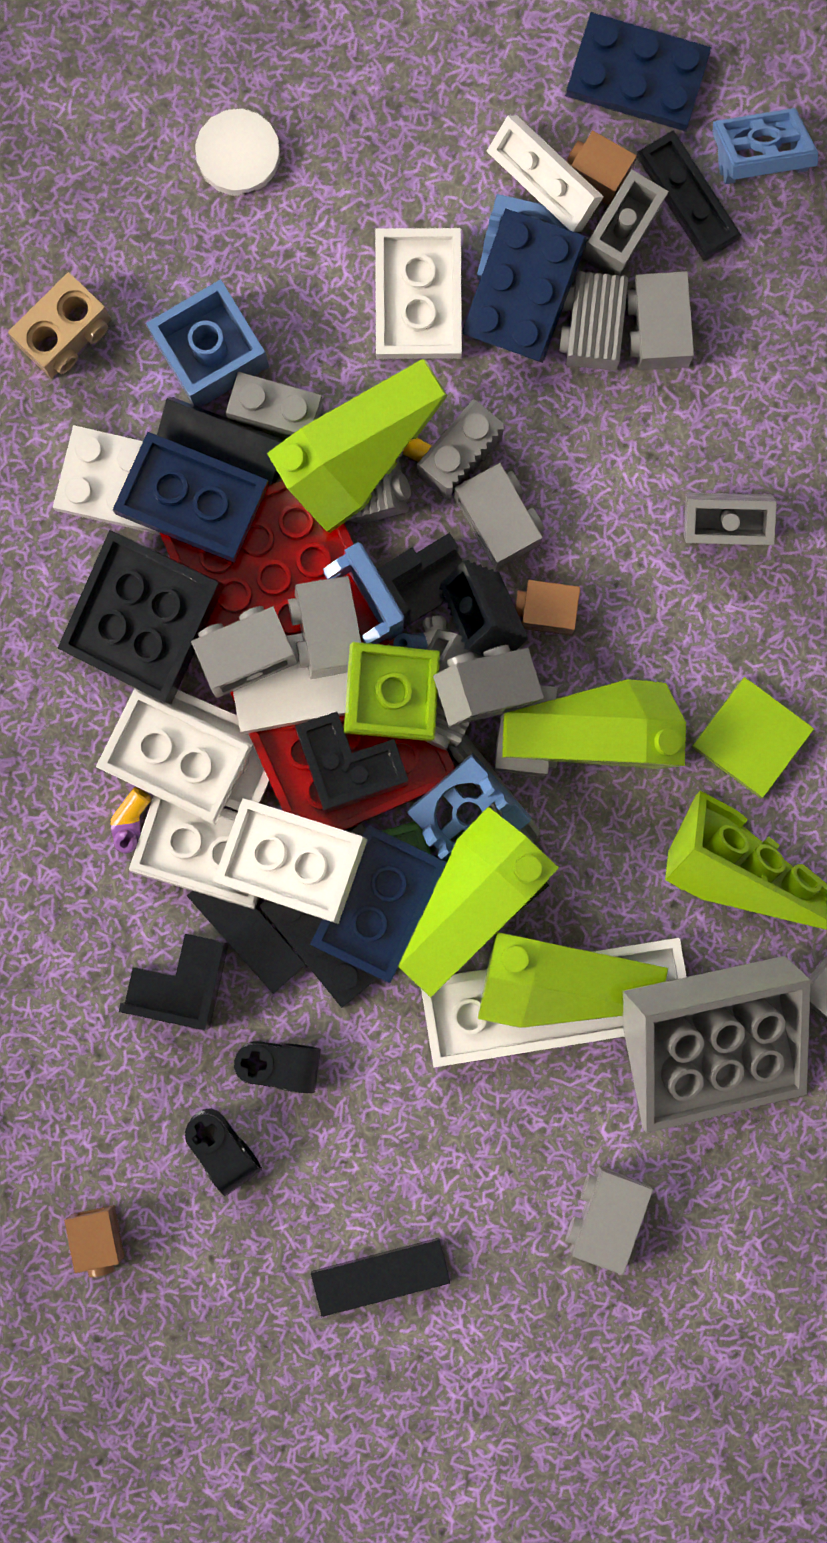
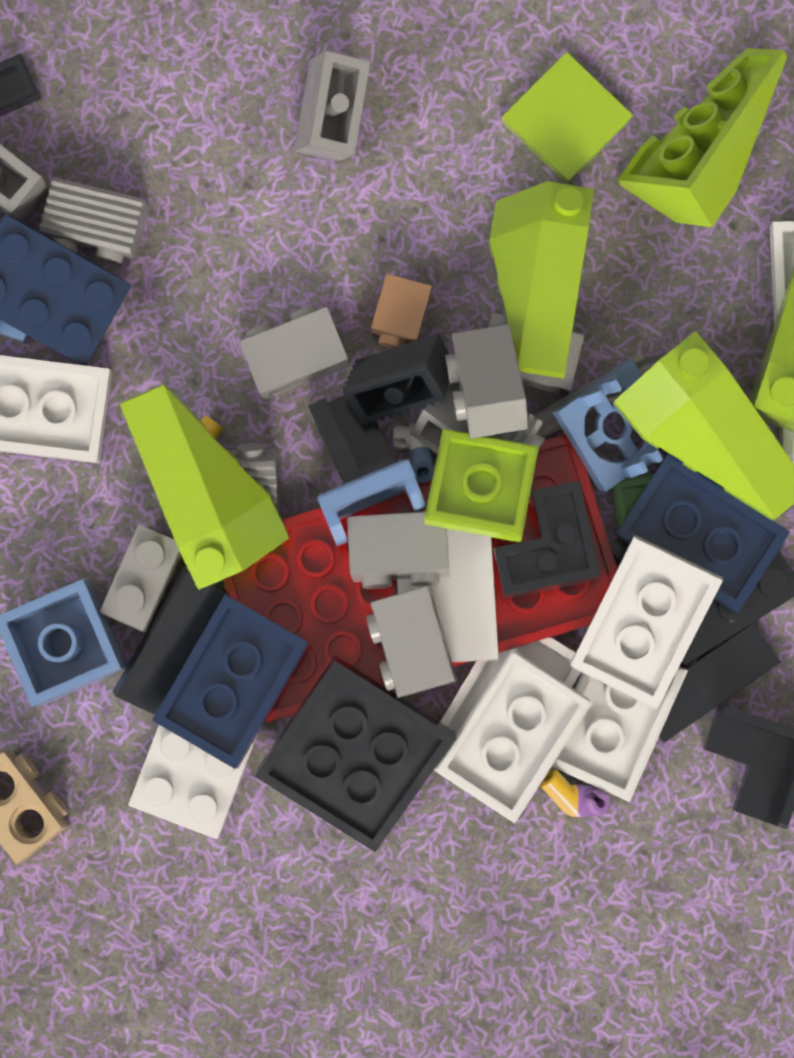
camera: 80 degrees left, 0 degrees up
light grey brick [417,399,504,499] -> none
light grey brick [625,271,694,371] -> none

